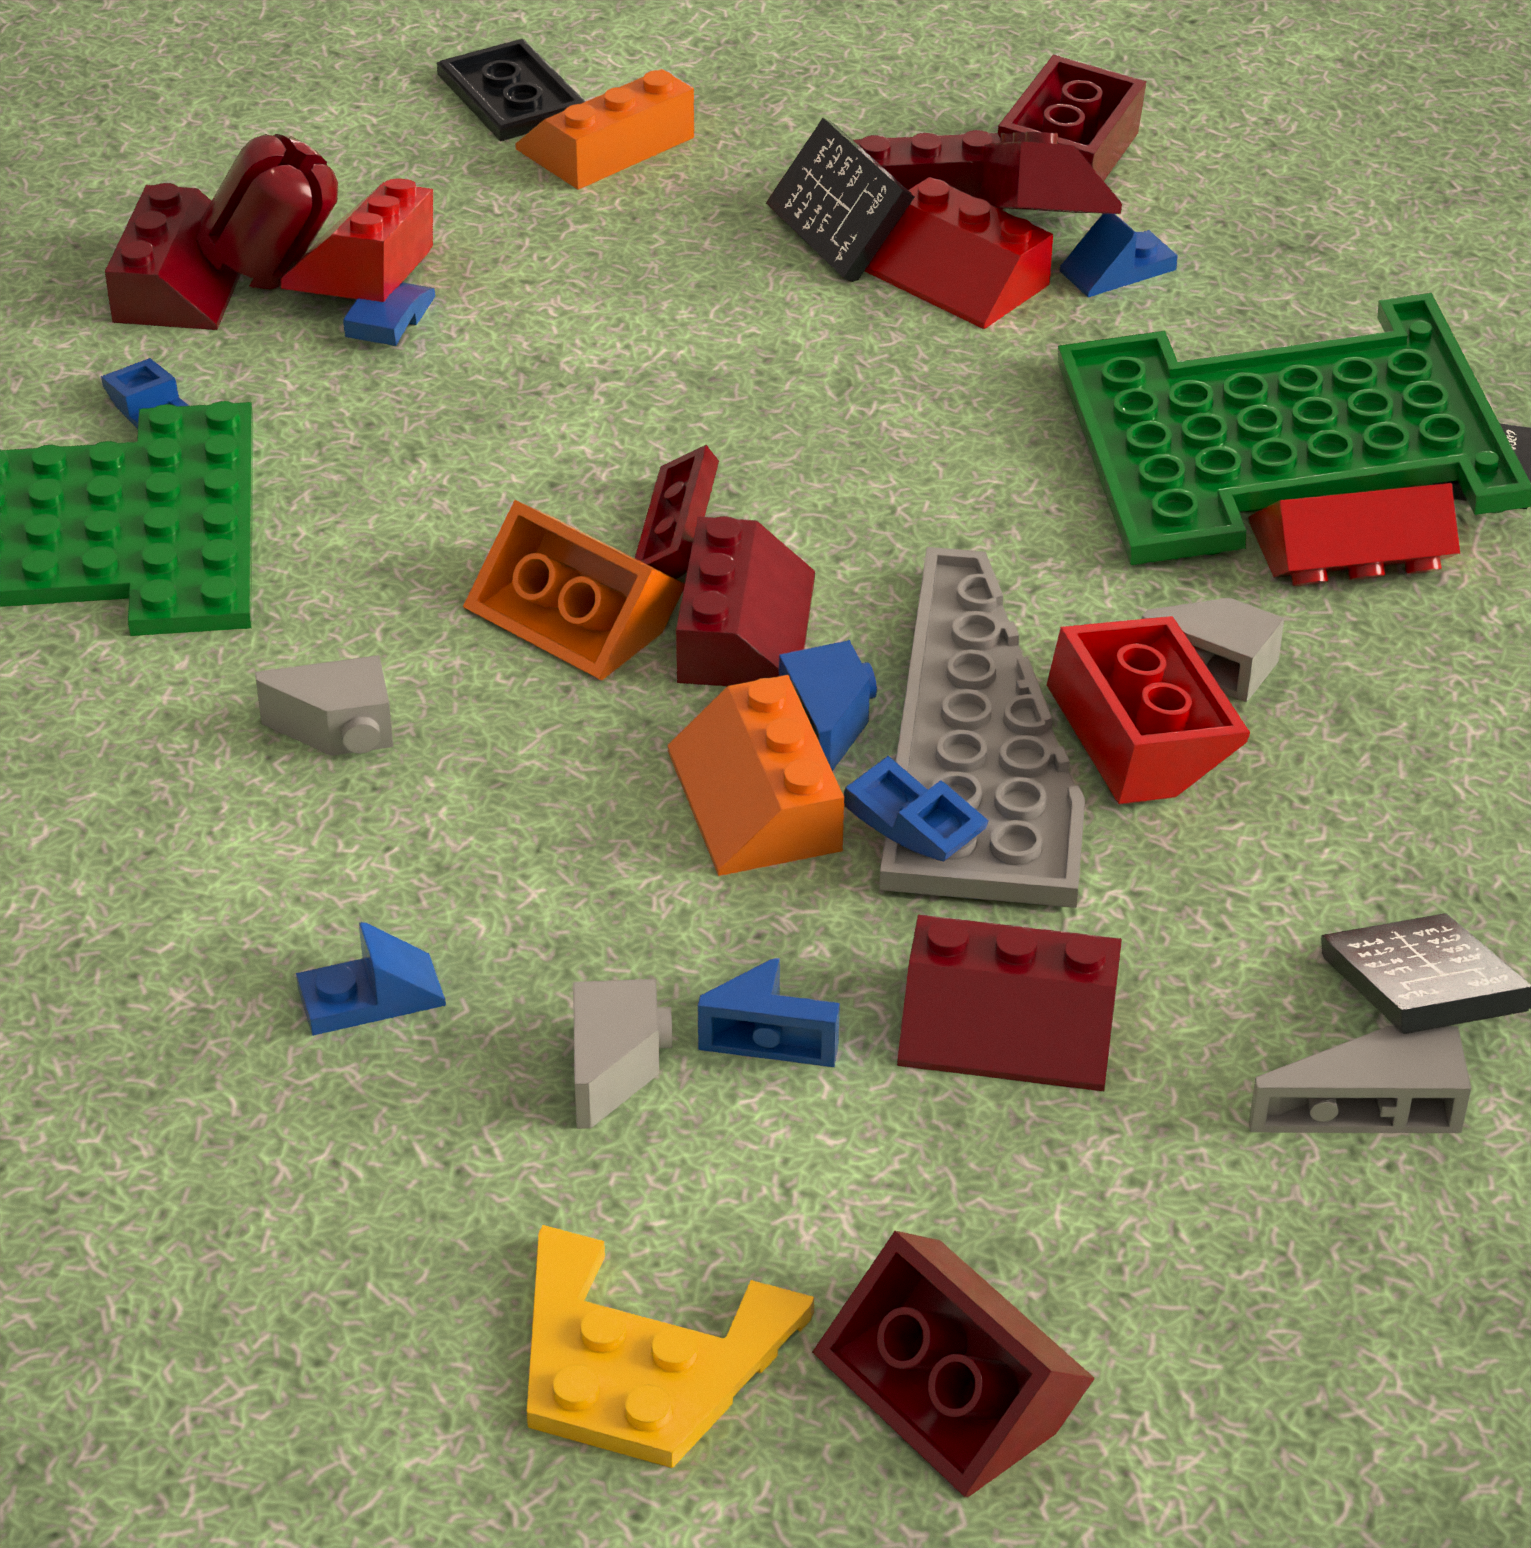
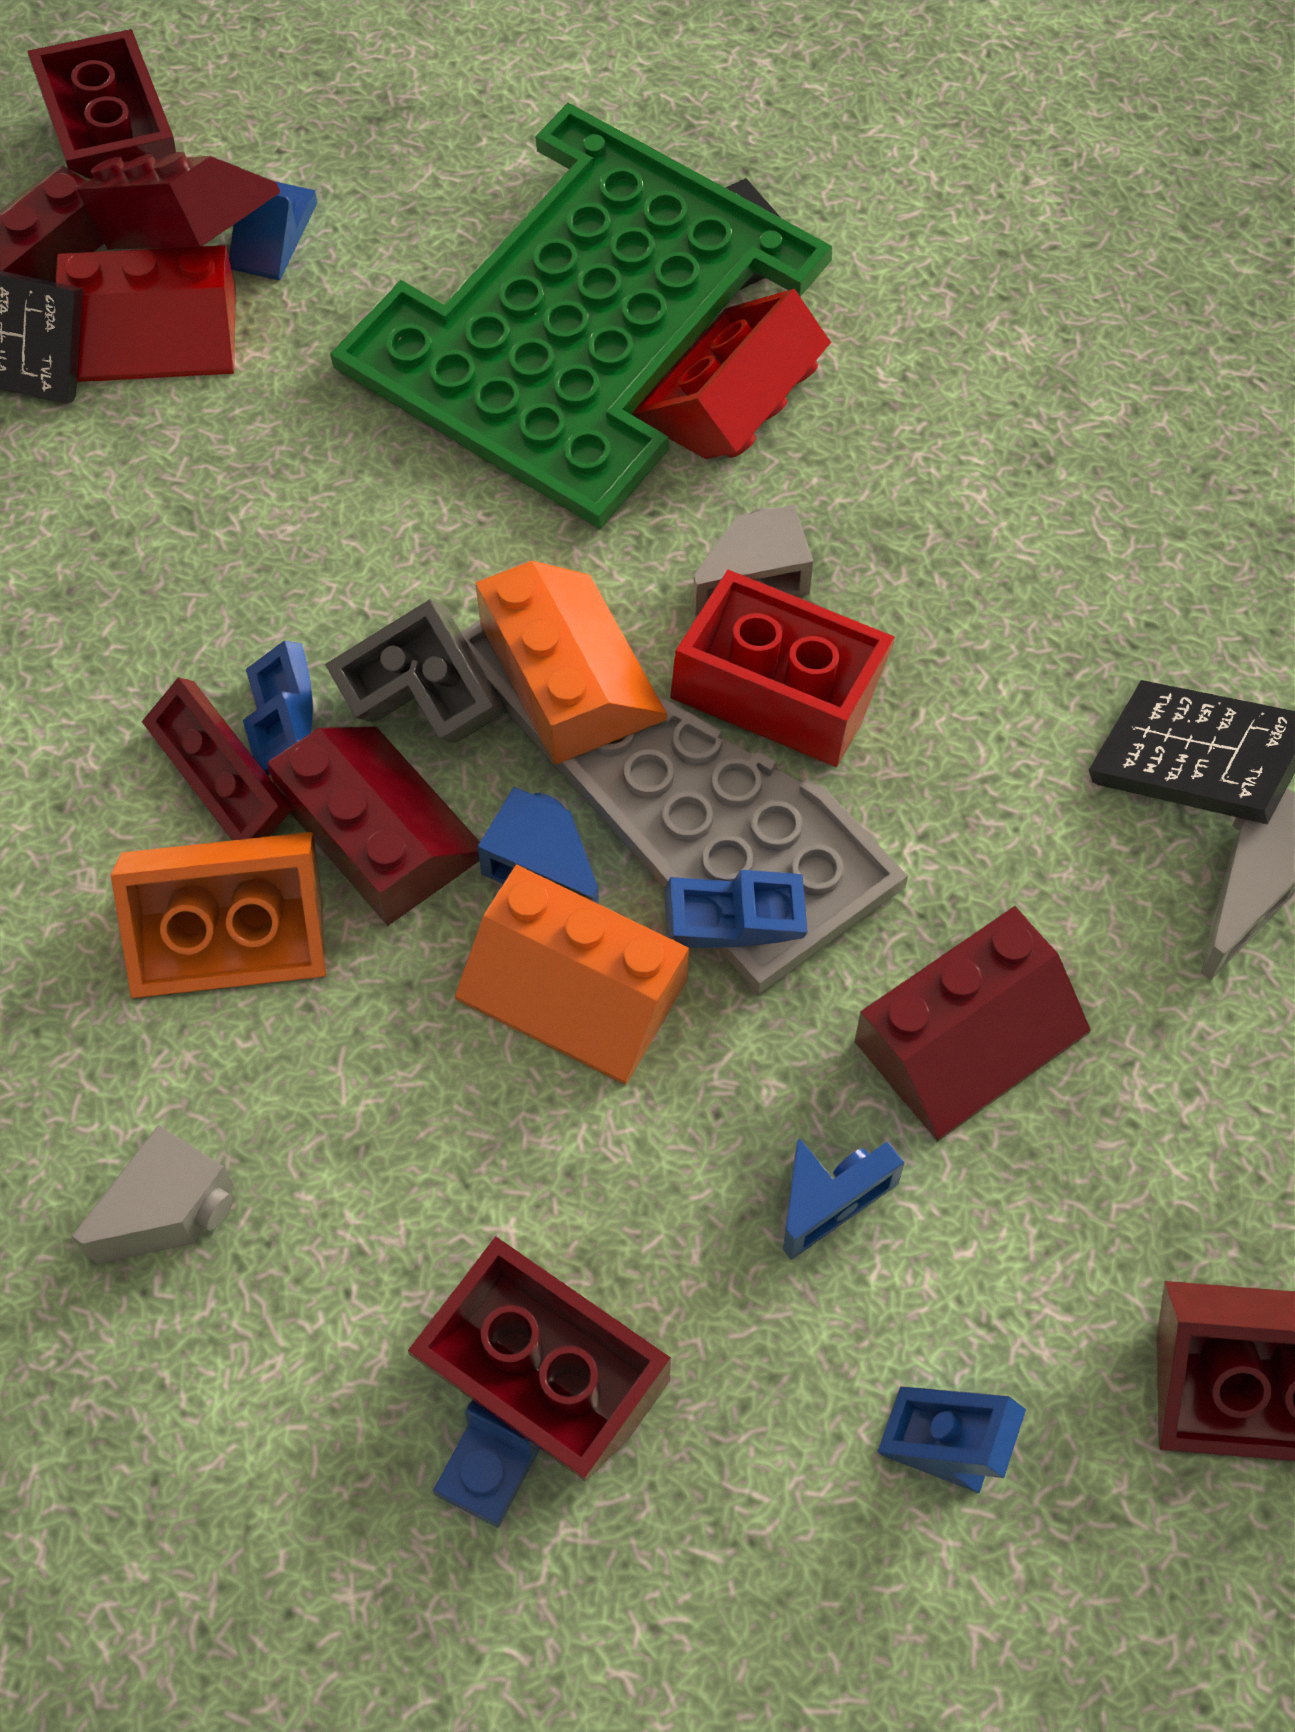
camera: 45 degrees left, 20 degrees up
yellow wing [527,1225,814,1468] -> none
light grey slope [573,979,672,1129] -> none
none -> blue slope [243,640,313,775]
none -> dark grey brick [325,599,507,743]
none -> dark red slope [408,1236,671,1481]
none -> orange slope [475,561,667,765]
none -> blue slope [878,1386,1026,1493]

